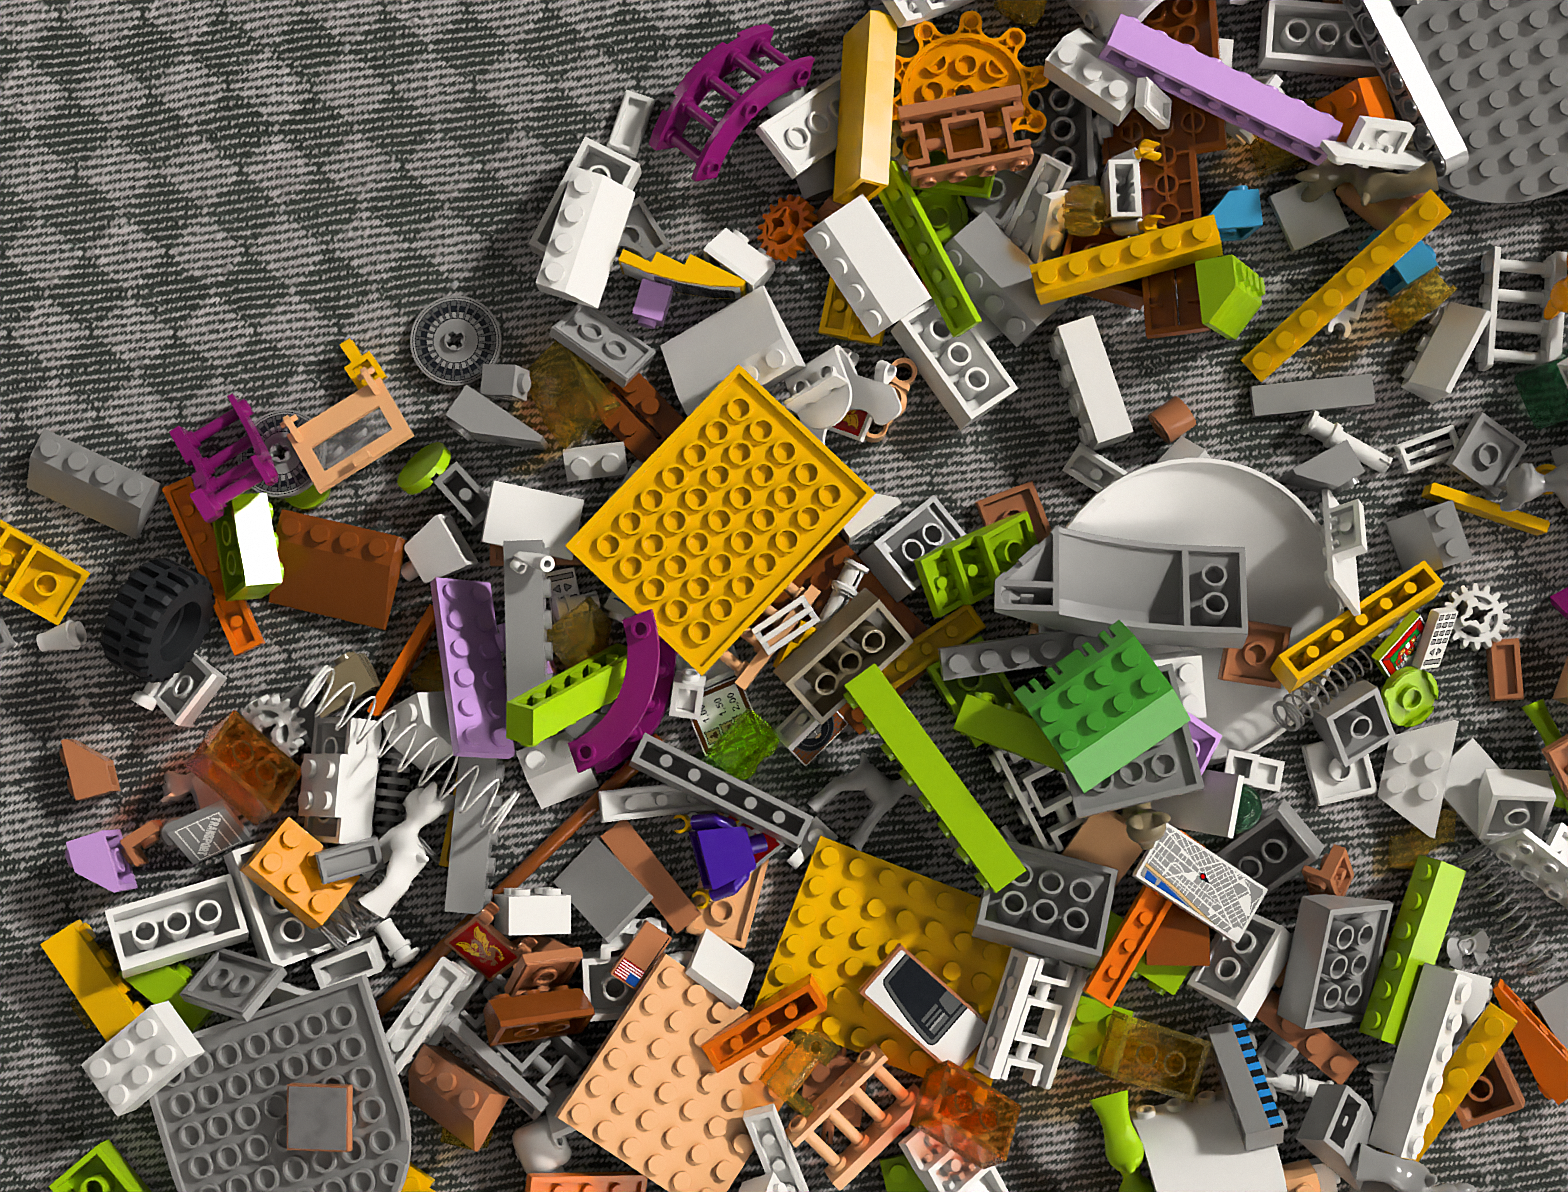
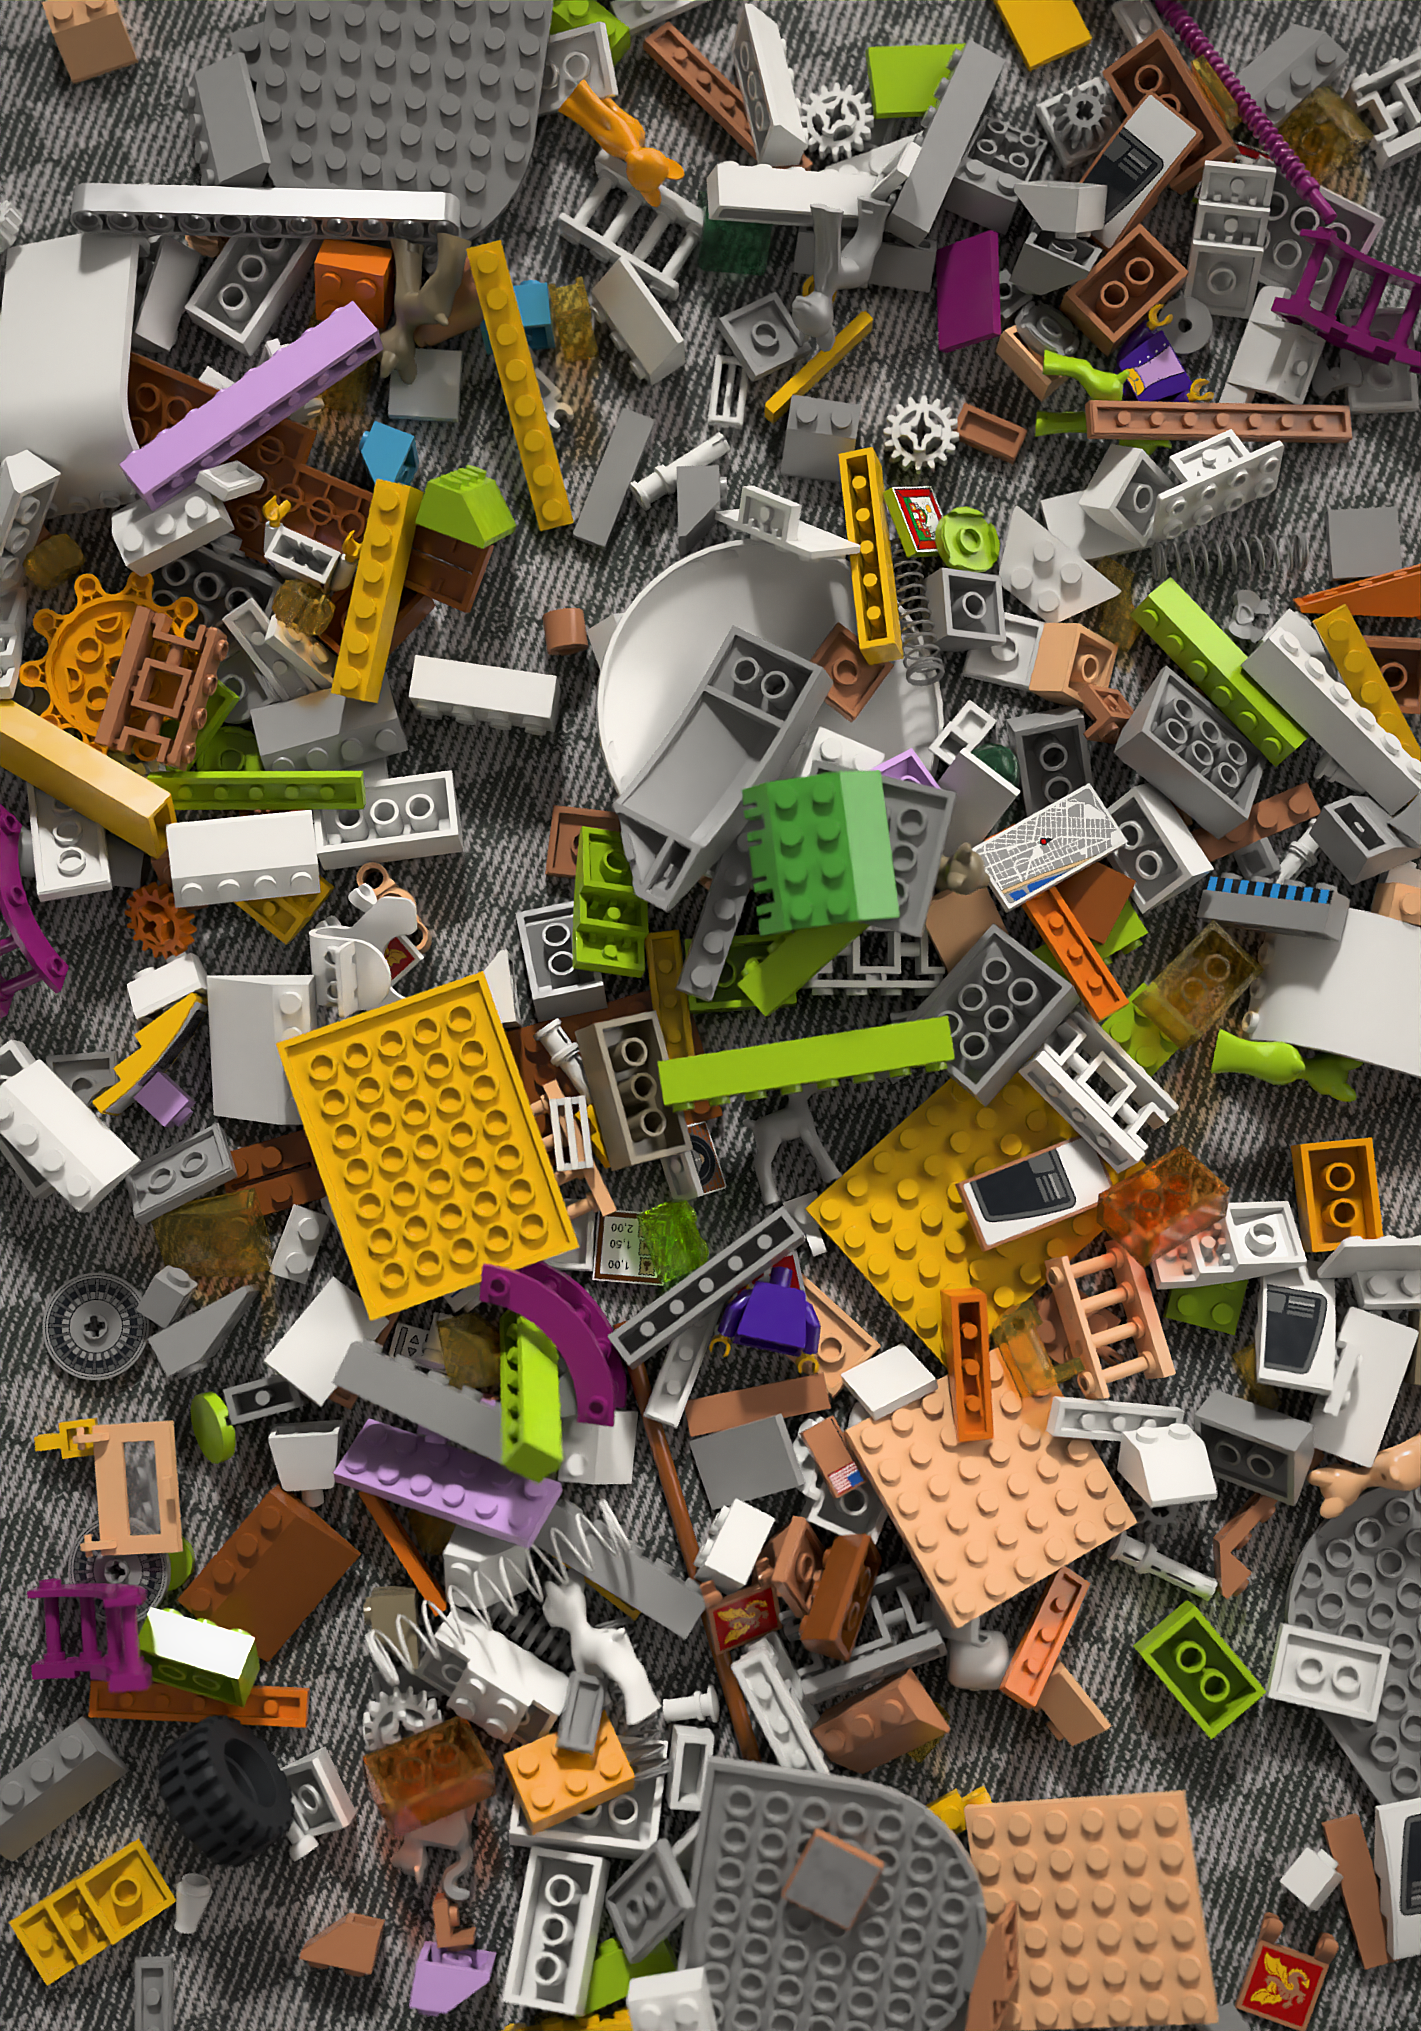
camera: 60 degrees left, 0 degrees up
light grey tile [165,799,251,865] -> none
white arm [510,551,555,574] -> none
white bracket [669,669,707,720] -> none
white plate [1062,443,1128,492] -> none
white bracket [1320,115,1428,172] -> none
white tile [1412,607,1459,670] -> none
none -> light nougat slope [1029,623,1118,710]

